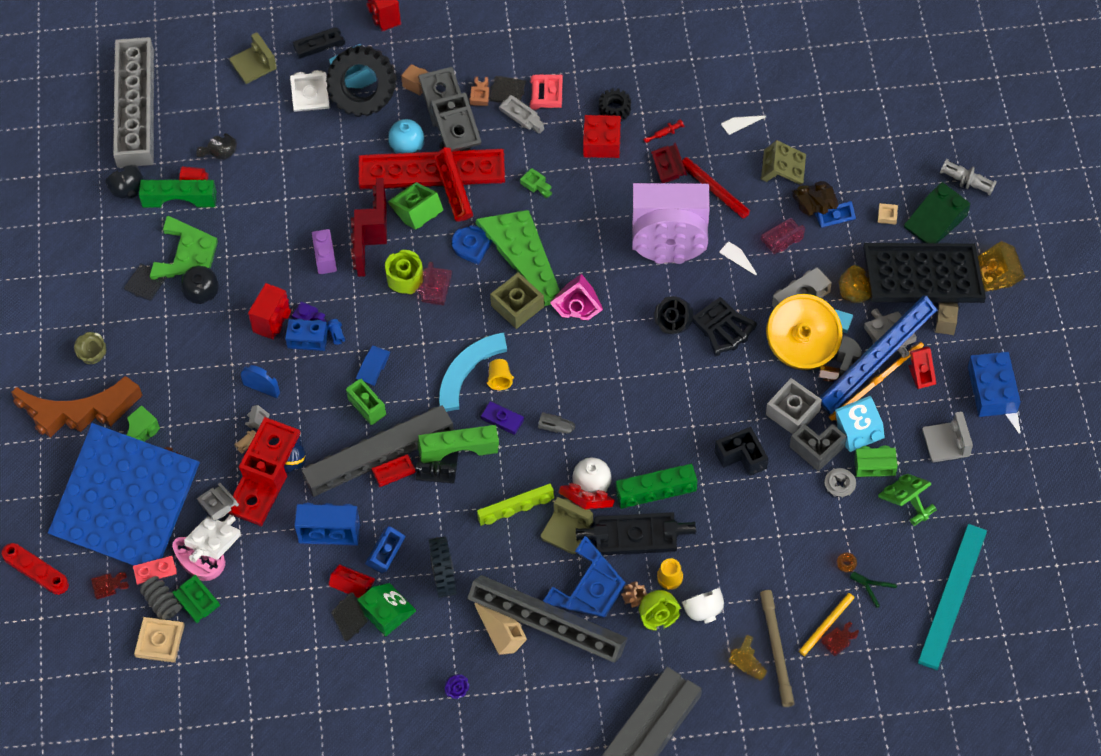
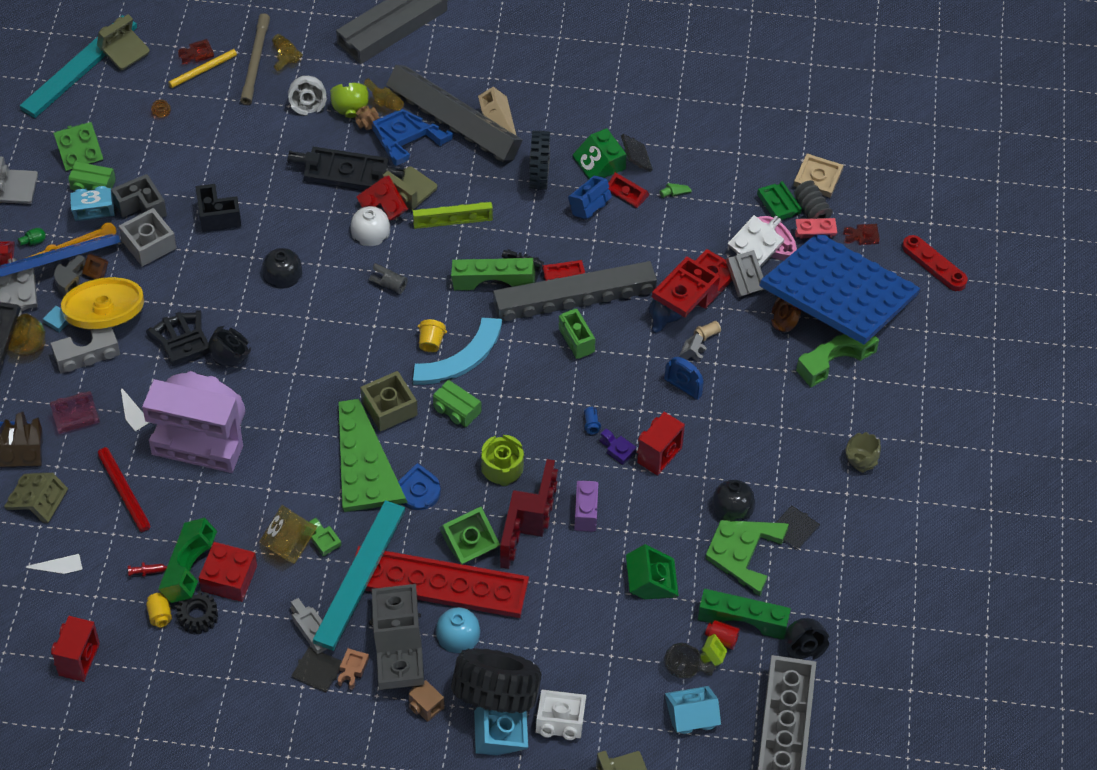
camera: 170 degrees left, 5 degrees down
dark orange arch [11,376,143,438] -> none
blue brick [285,319,328,351] -> none
blue brick [295,503,360,545] -> none
blue slope [356,345,390,386] -> none
clear pink bracket [419,262,452,306] -> none
red brick [434,147,473,222] -> none
dark purple plate [445,674,469,699] -> none
dark purple plate [481,401,524,435] -> none
coral plate [530,75,562,110] -> none
dark pink slope [550,274,603,320] -> none
green brick [616,464,697,509] -> none
dark red plate [651,143,687,183] -> none
yellow piece [657,558,683,590] -> none
light grey gear [824,468,856,498] -> none
dark green plant [850,571,897,608] -> none
none -> green cylinder [18,228,46,246]
none -> red brick [51,616,100,682]
none -> olive bracket [97,14,149,70]
none -> yellow brick [146,593,172,627]
none -> green arch [158,517,217,603]
none -> clear yellow slope [259,505,318,564]
none -> black cylinder [262,248,303,289]
none -> teal tile [313,500,405,651]
none -> clear yellow piece [364,78,404,111]
none -> bright green brick [433,380,481,427]
none -> green slope [626,544,679,599]
none -> bright green bar [659,183,692,198]
none -> medium azure slope [665,686,721,734]
none -> lime tile [699,634,727,666]

